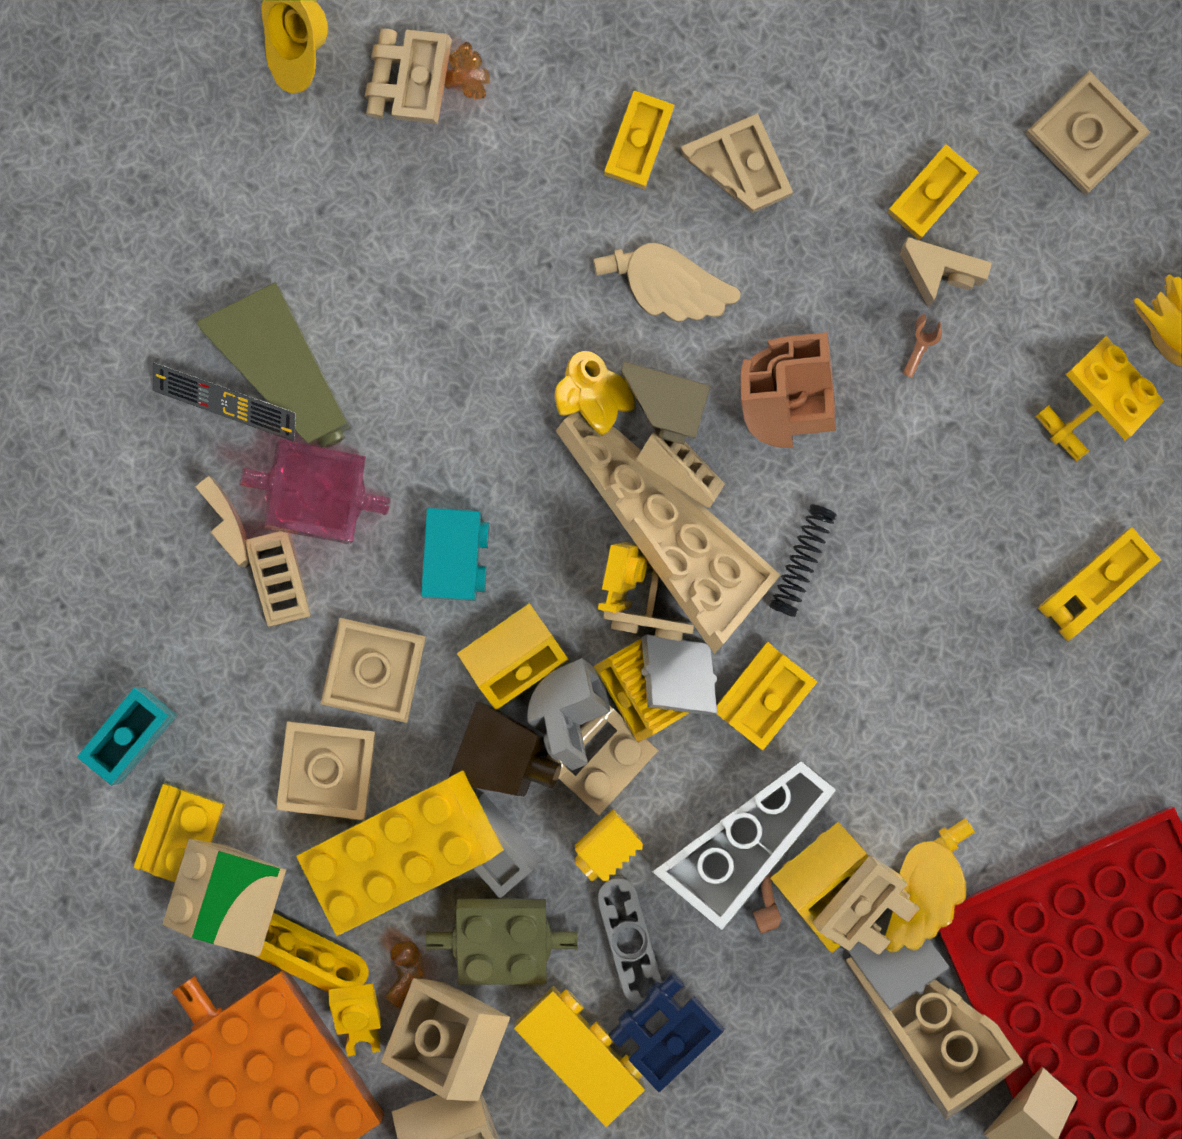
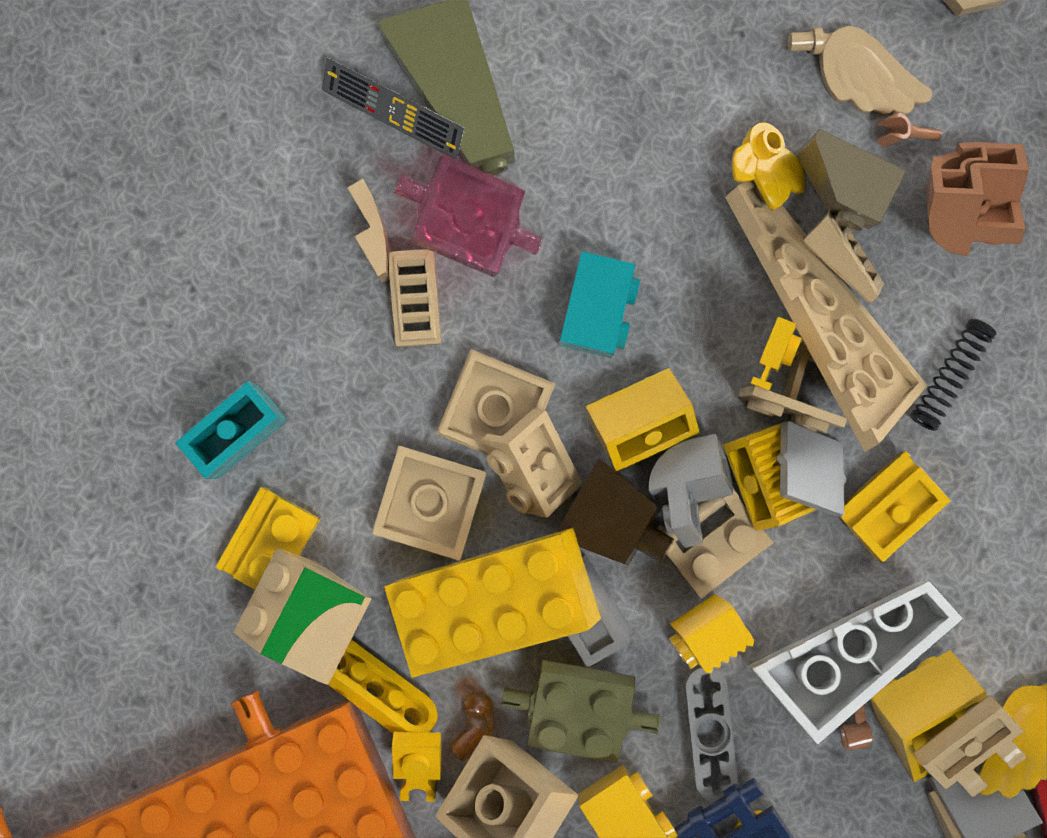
camera: 15 degrees right, 0 degrees up
none -> tan bracket [481,409,583,518]
none -> nougat hand [877,113,942,147]

